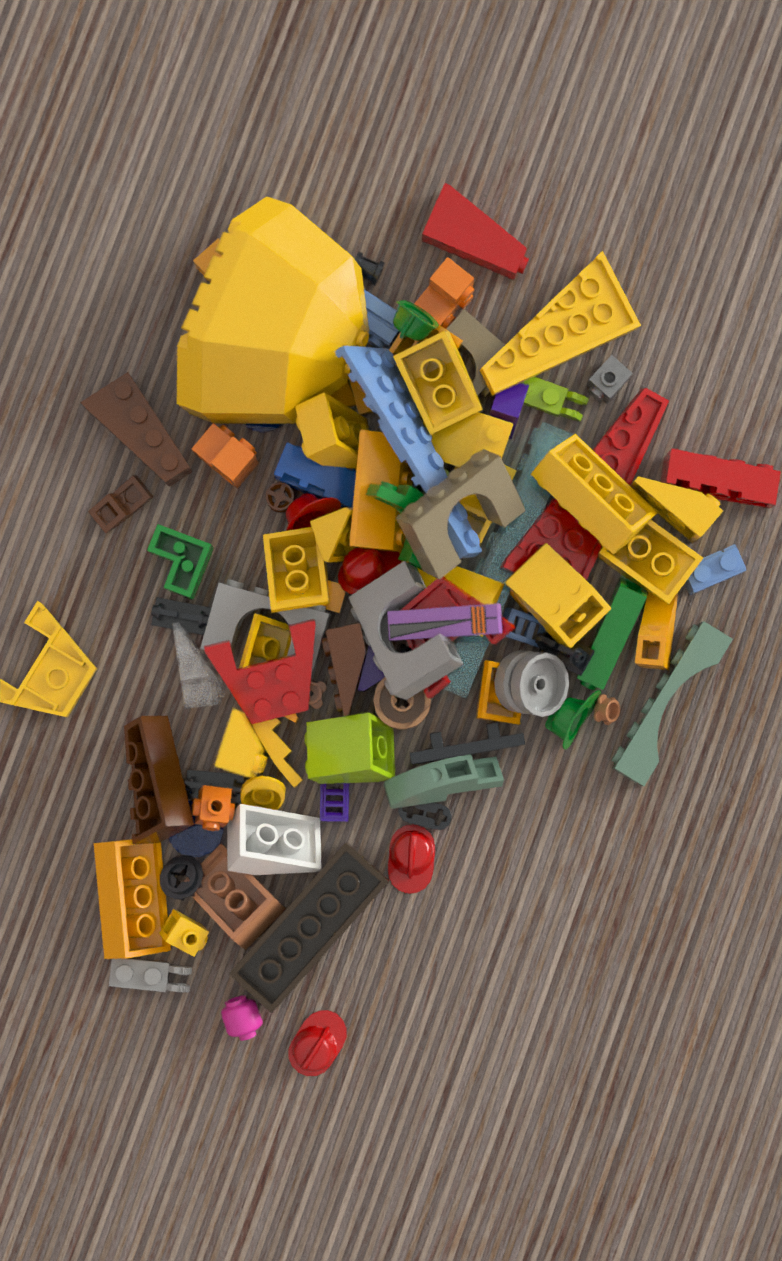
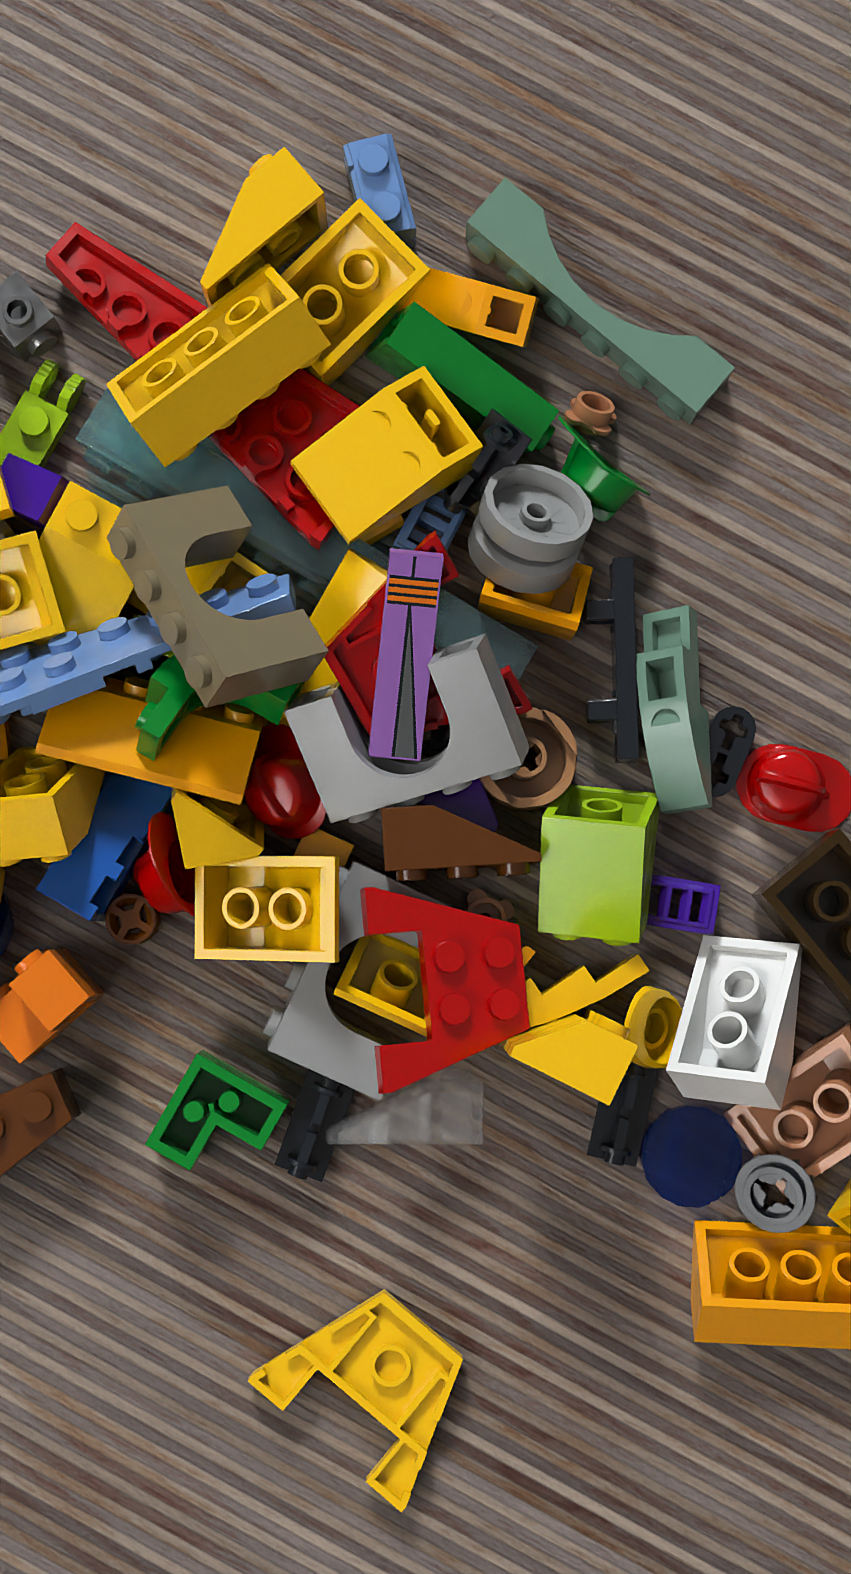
camera: 90 degrees left, 0 degrees up
reddish brown slope [88,475,154,533] -> none
reddish brown wedge [124,716,194,845] -> none
orange brick [191,785,235,831] -> none
red wedge [660,448,781,509] -> none

